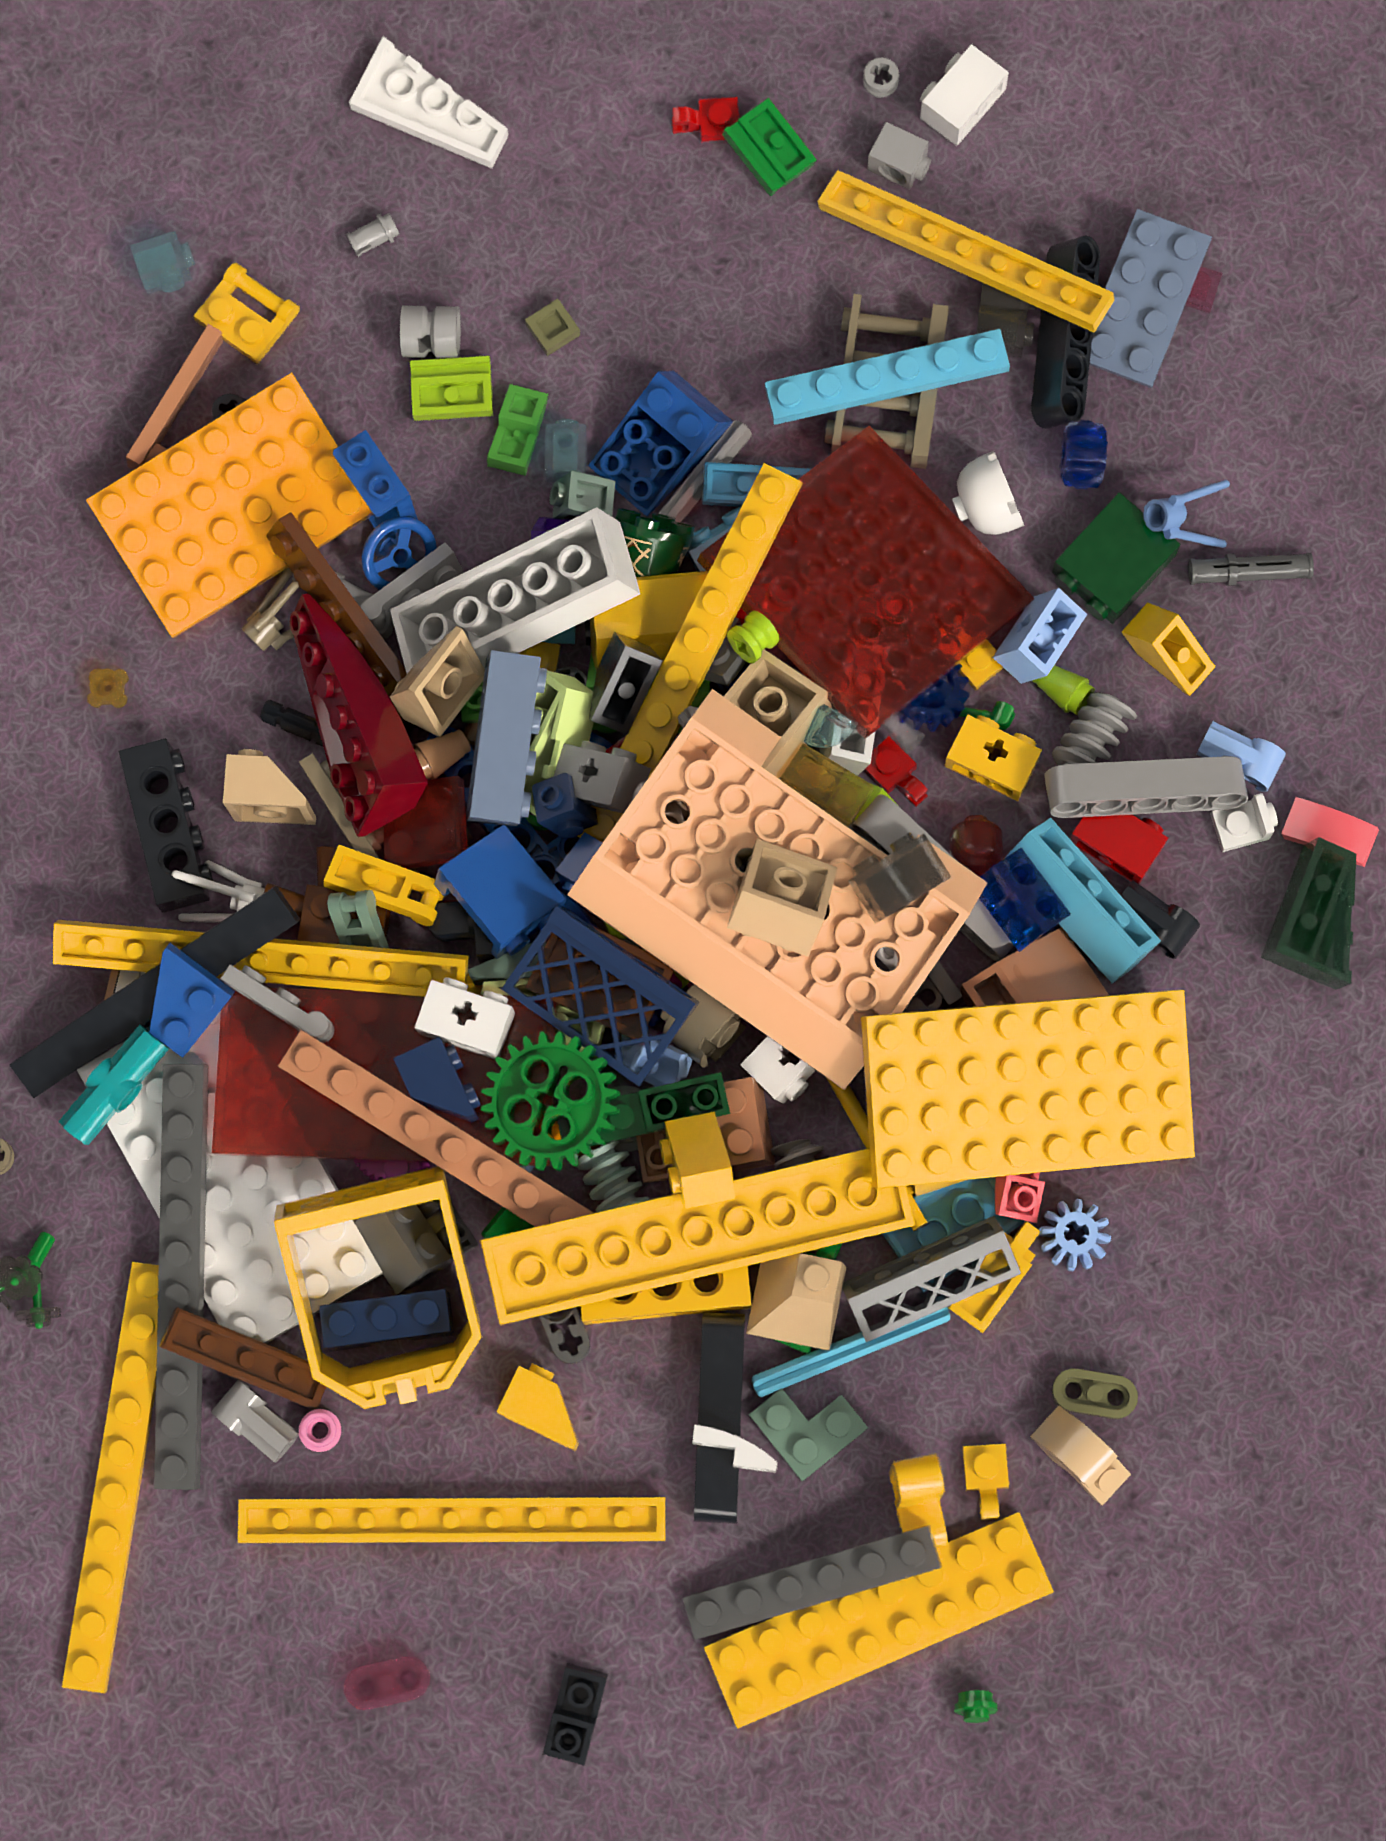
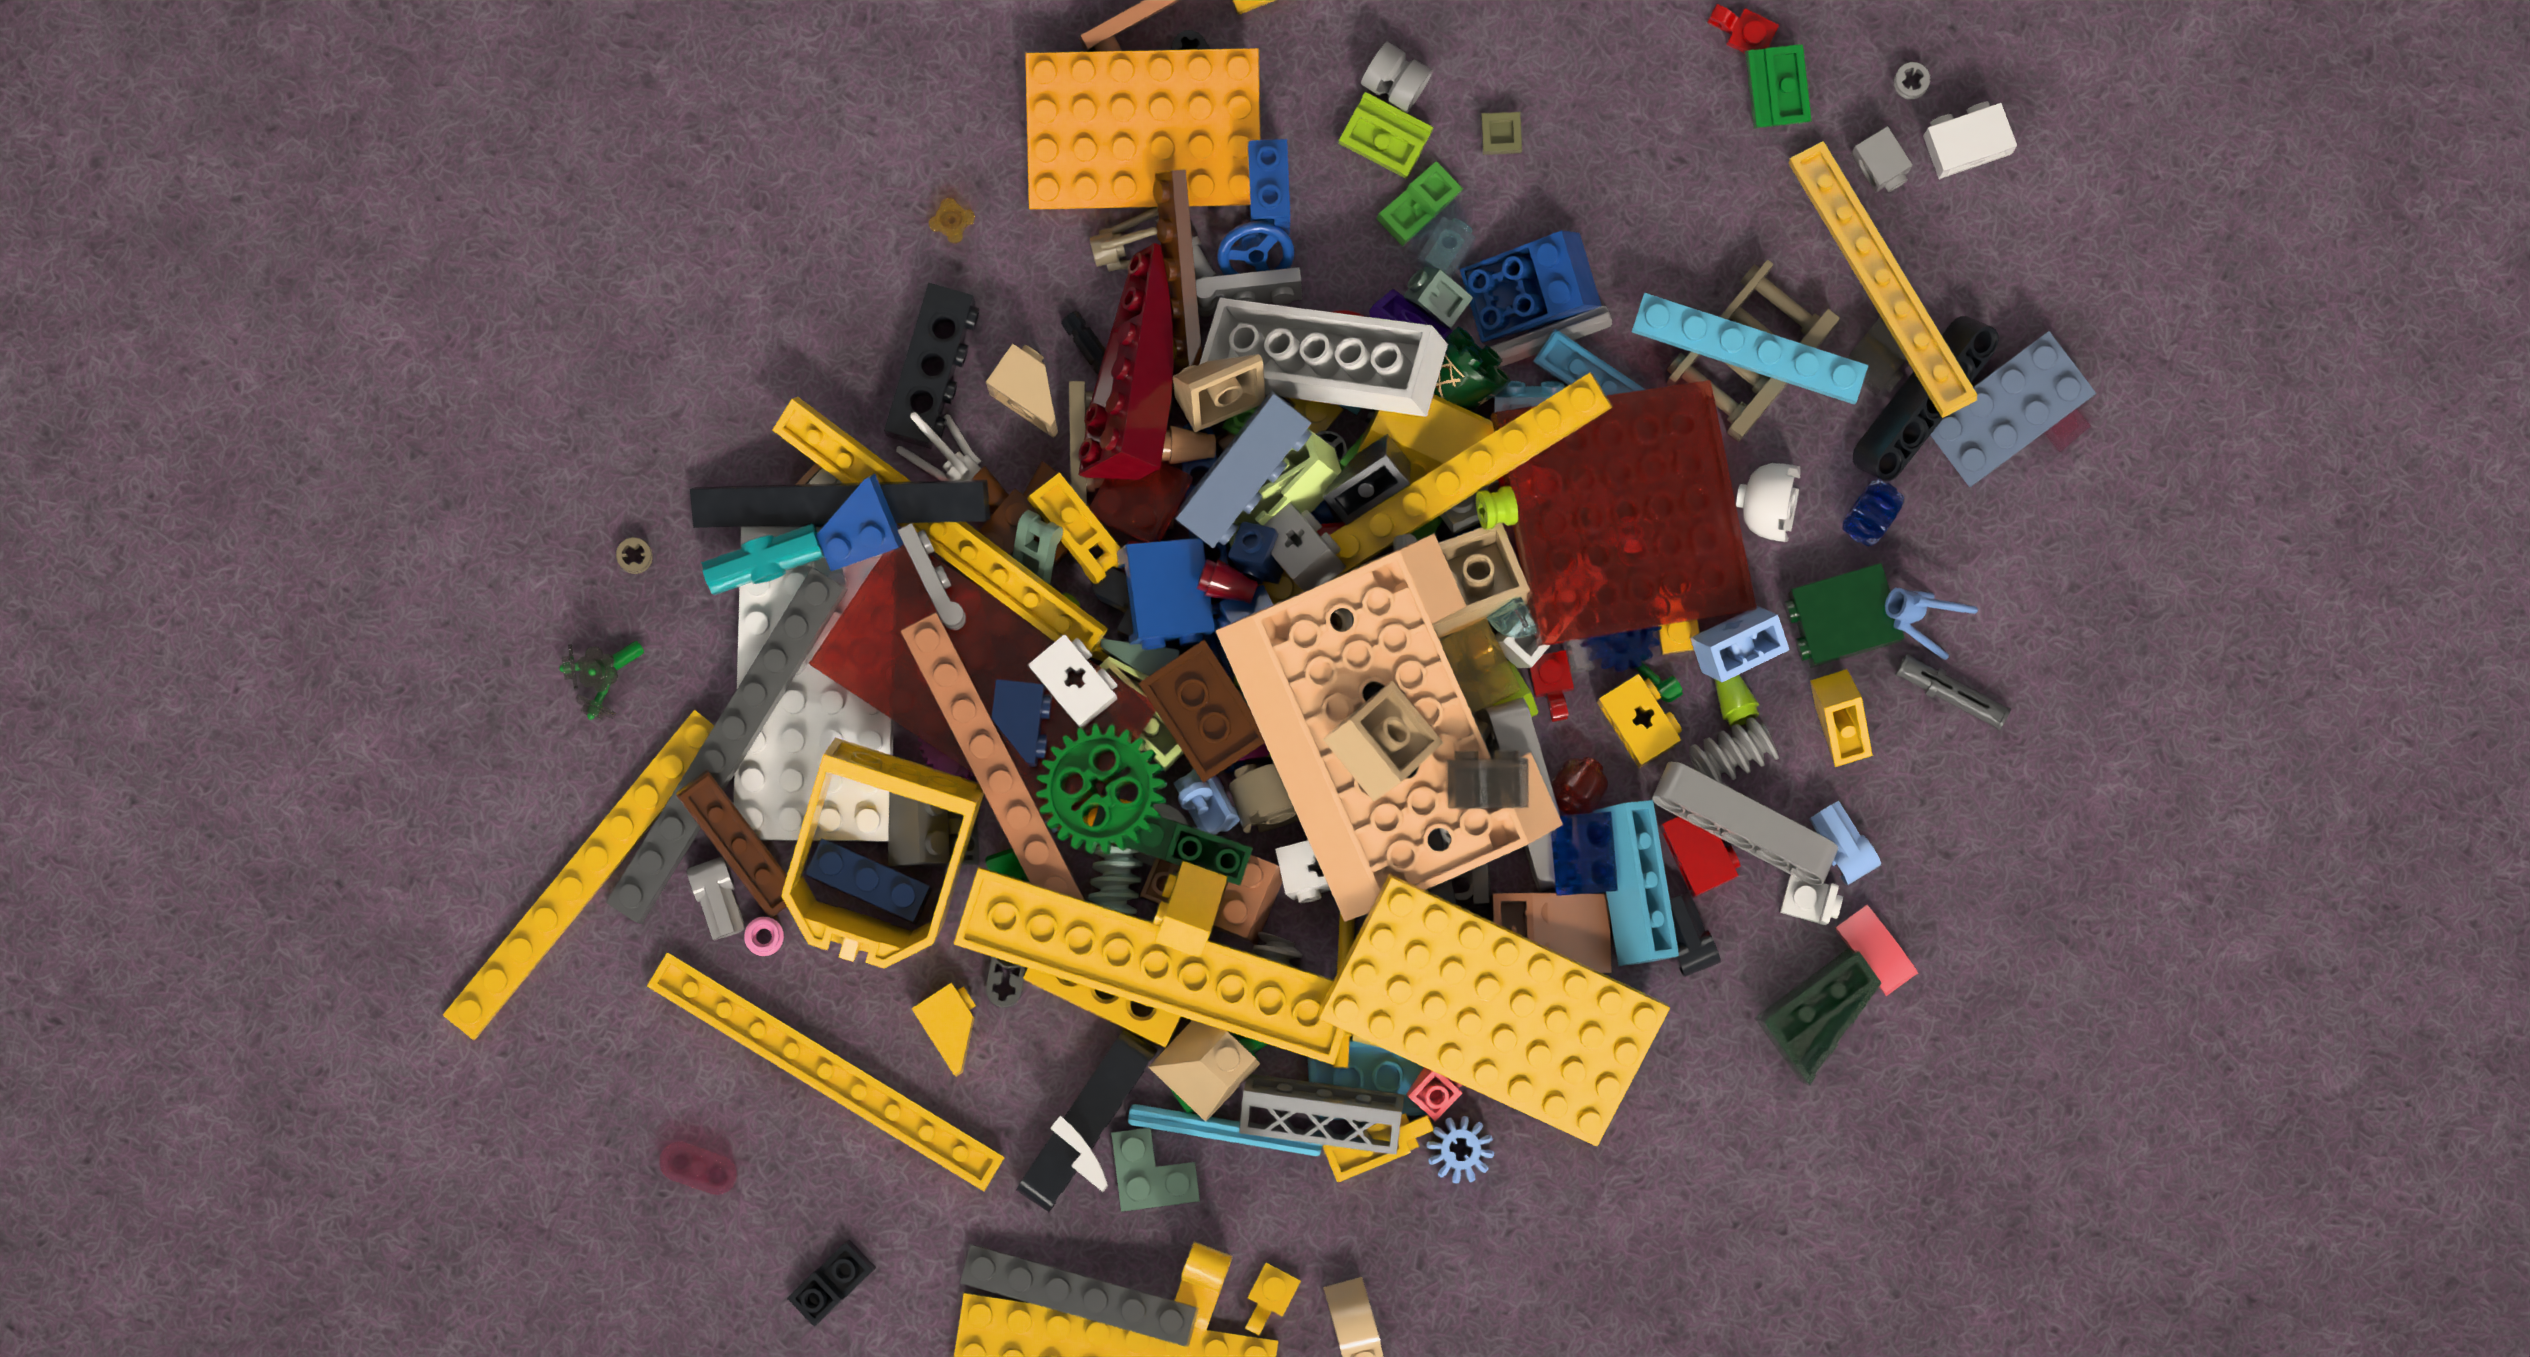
camera: 25 degrees right, 5 degrees up
dark blue fence [501,905,700,1086] -> none
olive plate [1052,1369,1138,1419] -> none
none -> dark red cone [1196,559,1258,604]

